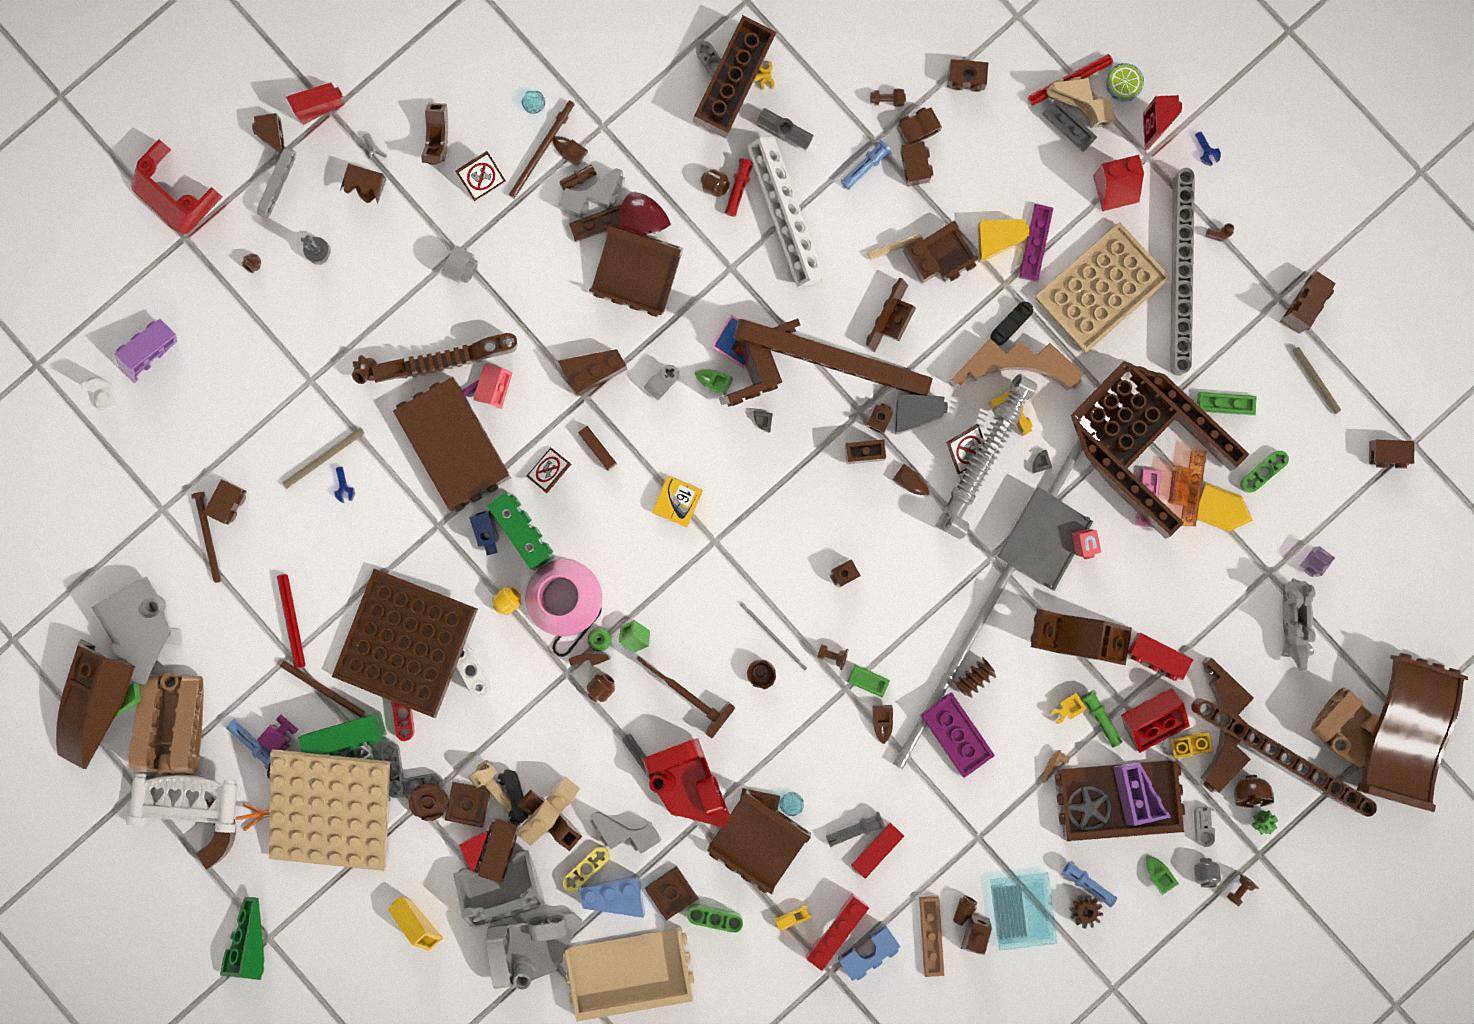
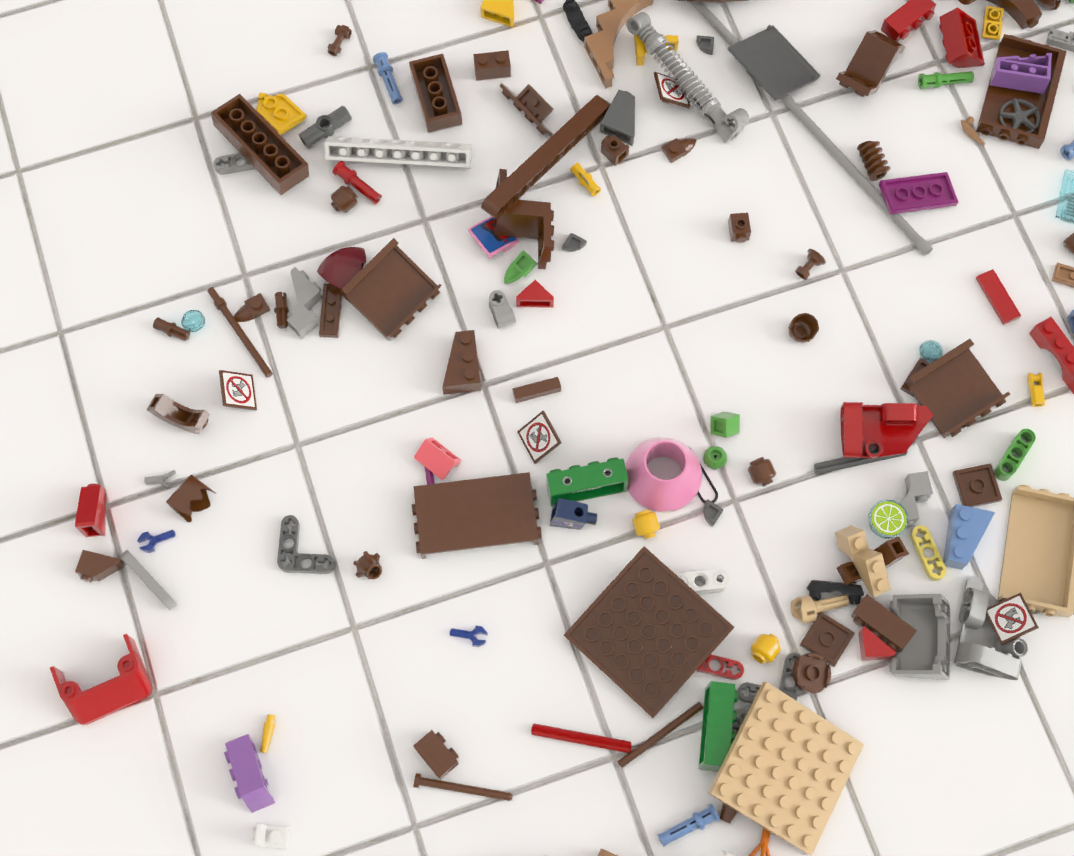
camera: 70 degrees left, 15 degrees down
reddish brown plate [241,253,261,273] -> none
magenta brick [257,714,299,752] -> none
dark tan piece [282,427,365,489] -> none
dark grey piece [301,235,331,265] -> none
reddish brown piece [371,333,518,383] -> none
yellow slope [388,896,443,951] -> none
light grey piece [441,245,478,283] -> none
reddish brown slope [568,654,611,666] -> none
reddish brown piece [636,655,735,739] -> none
slope [652,476,703,528] -> none
light grey piece [740,602,807,670] -> none
dark grey pin [826,811,885,847] -> none
reddish brown brick [845,439,886,464] -> none
bright green tile [847,665,890,698] -> none
tan bar [867,233,923,260] -> none
reddish brown plate [872,705,893,744] -> none
reddish brown brick [897,107,942,144] -> none
reddish brown brick [900,141,934,187] -> none
reddish brown panel [923,220,979,282] -> none
yellow plate [1050,692,1087,724] -> none
coral brick [1071,529,1101,559] -> none
none -> clear blue bar [137,530,176,553]
none -> reddish brown axle [153,317,190,341]
none -> yellow tile [256,93,307,135]
none -> yellow animal [260,714,275,753]
none -> dark grey beam [277,515,335,574]
none -> reddish brown brick [409,53,462,133]
none -> red slope [516,280,554,308]
none -> yellow pin [570,163,601,196]
none -> dark grey tile [703,499,723,527]
none -> yellow head [750,634,781,664]
none -> tile [868,500,908,539]
none -> piece [986,593,1039,645]

